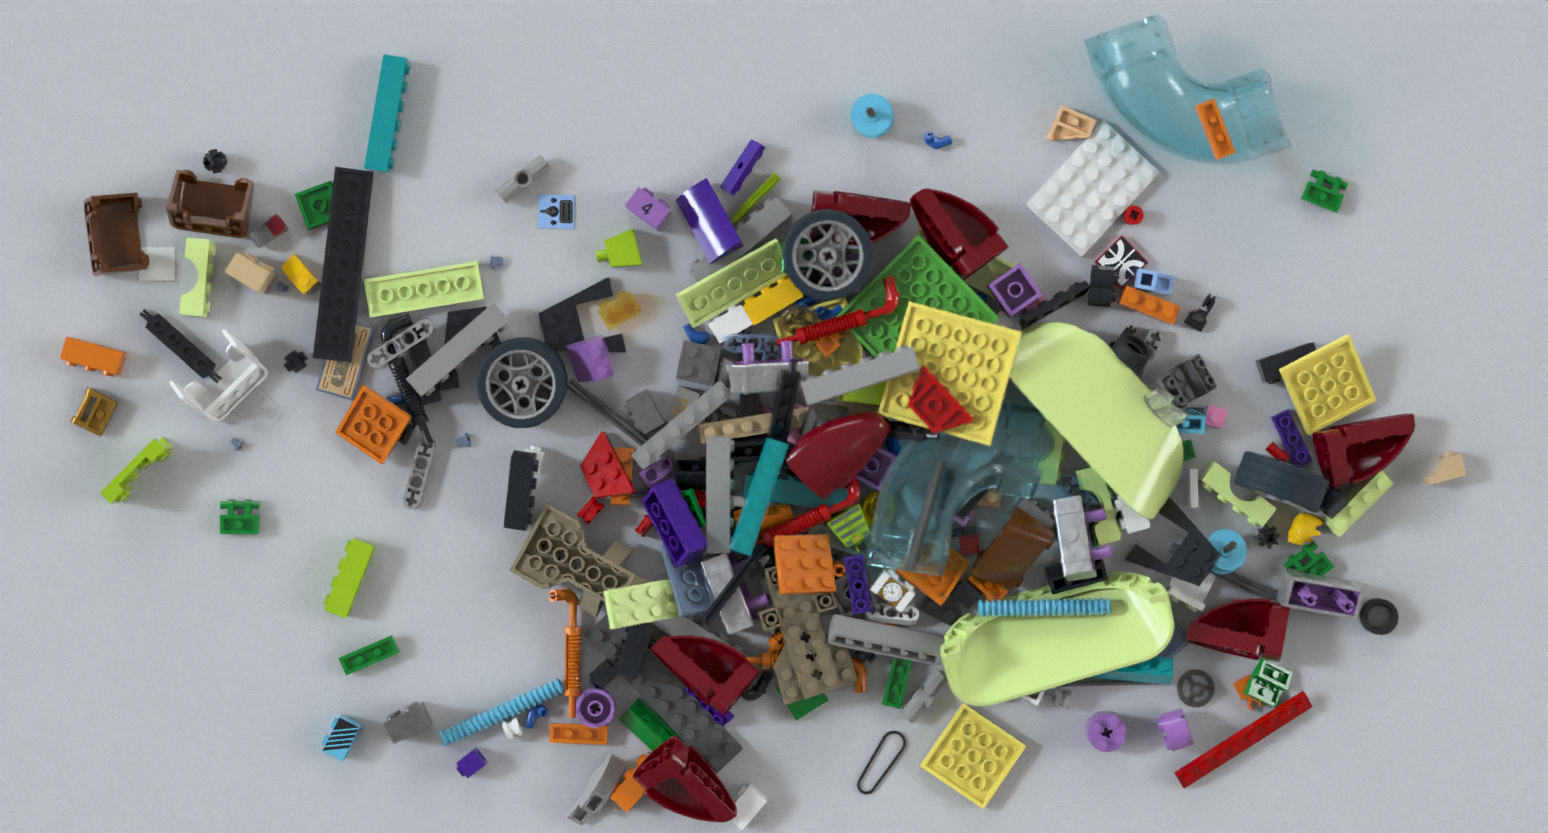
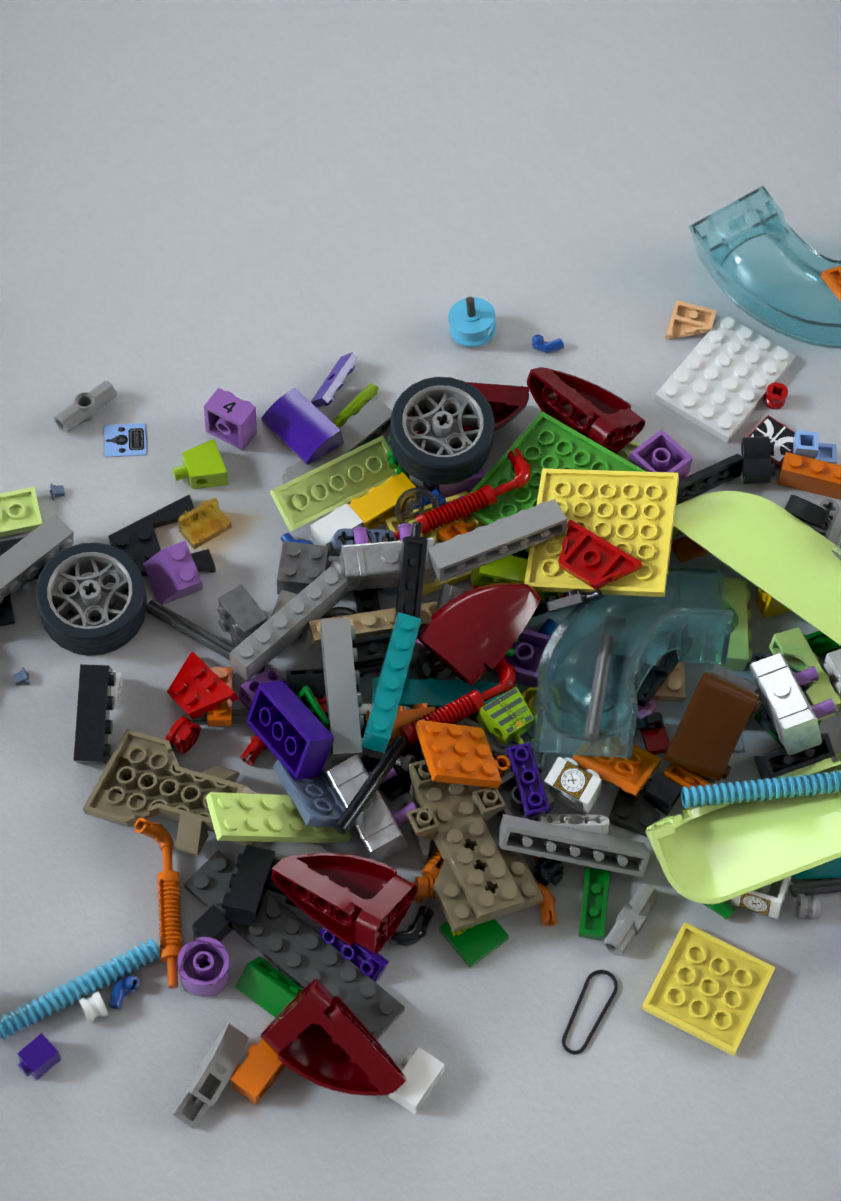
camera: 10 degrees left, 30 degrees down
orange plate [549,722,608,745] -> none

